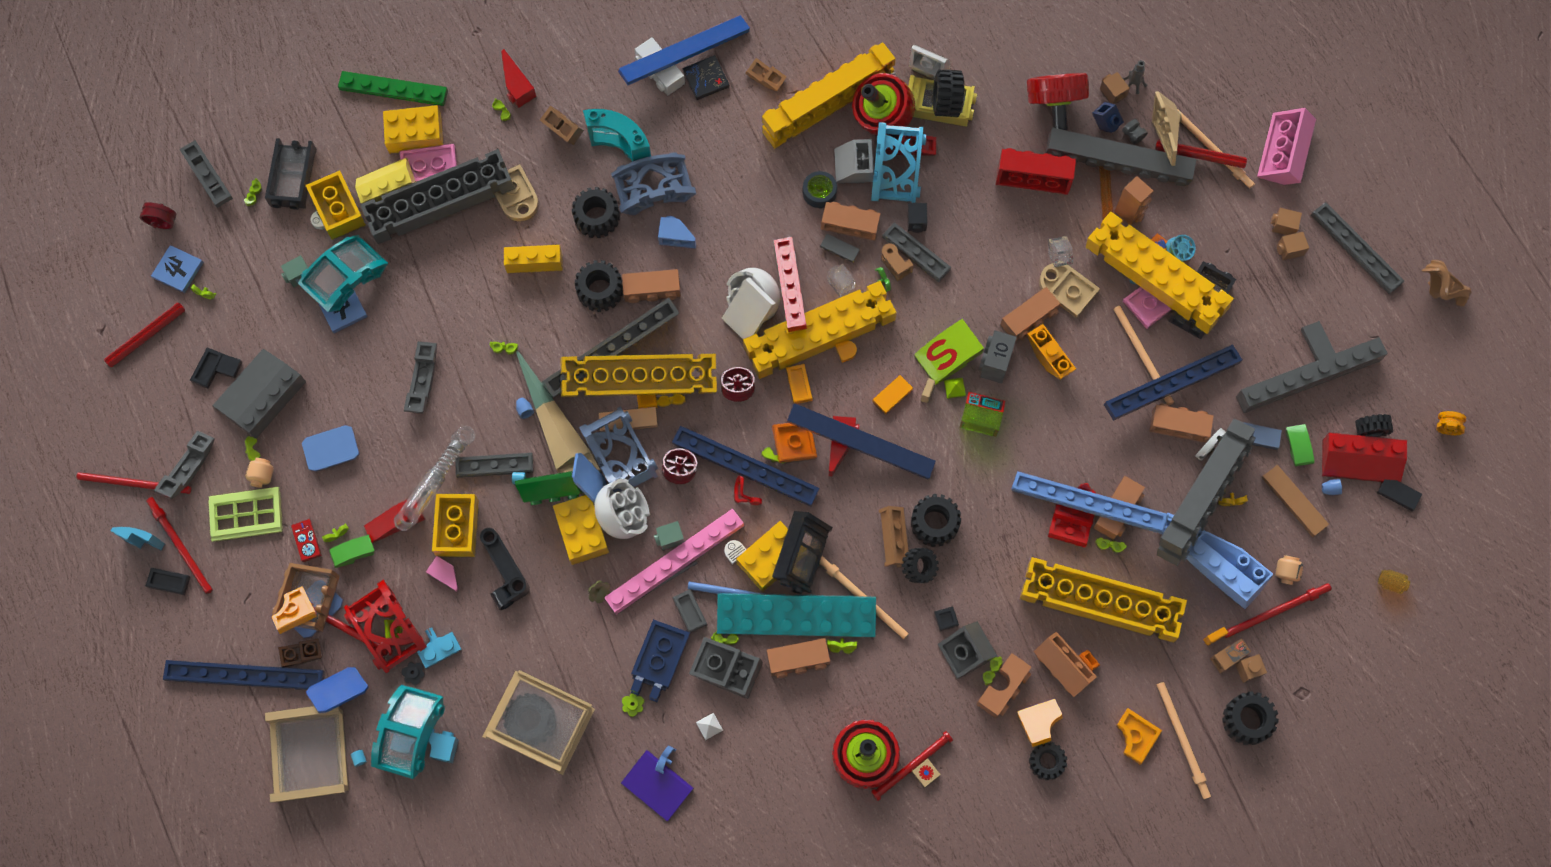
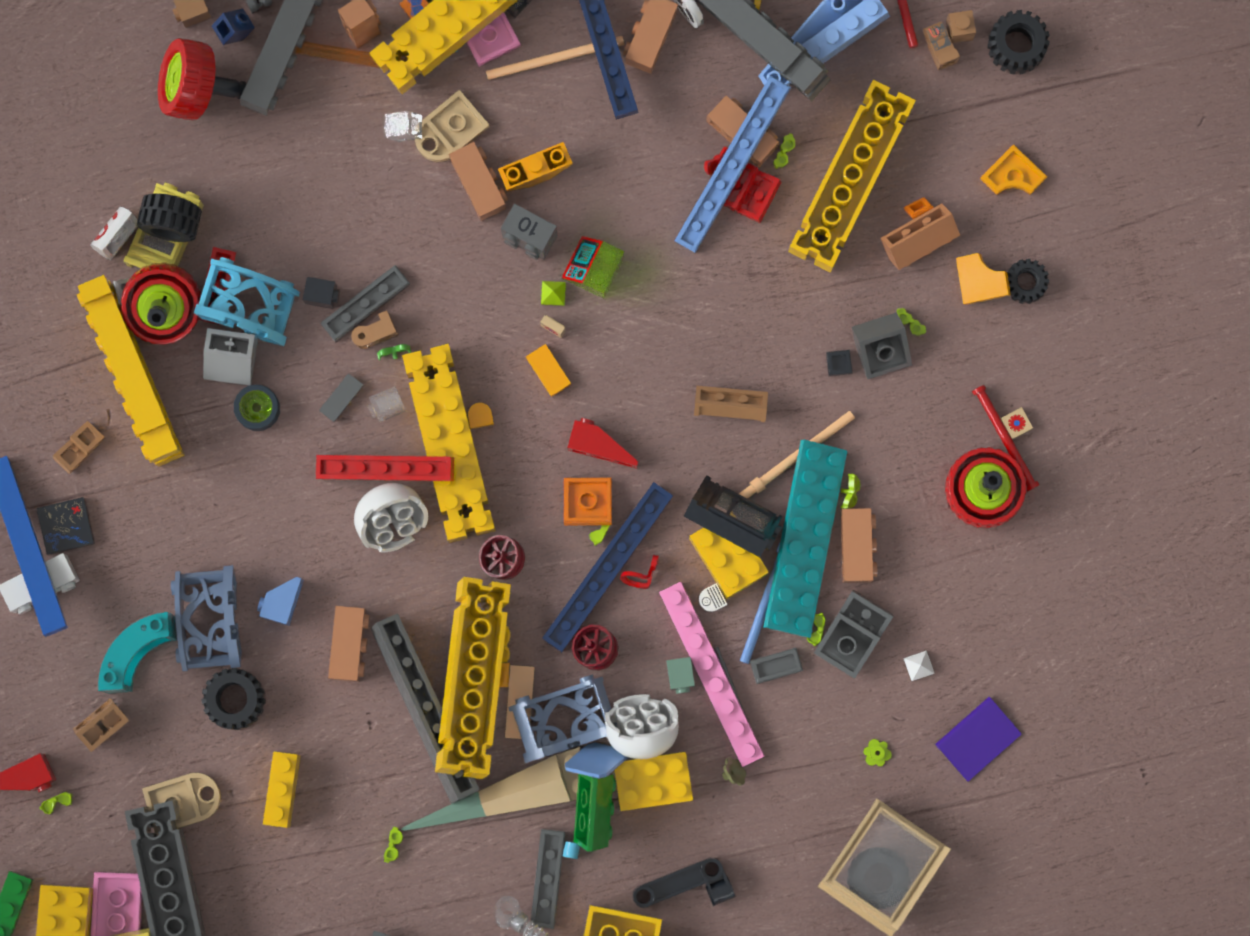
camera: 80 degrees left, 10 degrees up
medium blue hose [516,398,534,419] -> none
black tyre [575,260,623,312] -> none
dark blue tile [631,619,690,703] -> none
medium blue piece [655,746,676,774] -> none
white tile [722,277,776,339] -> none
light orange tile [786,364,813,404] -> none
dark blue tile [786,403,936,479] -> none
nougat brick [821,202,881,241] -> none
black tyre [901,548,939,583] -> none
black tyre [911,494,961,547] -> none
lime slope [914,319,984,385] -> none
nougat arch [976,653,1031,718] -> none
red brick [995,148,1076,195] -> none
light nougat bar [1157,682,1211,800] -> none
light orange tile [1203,627,1228,646] -> none

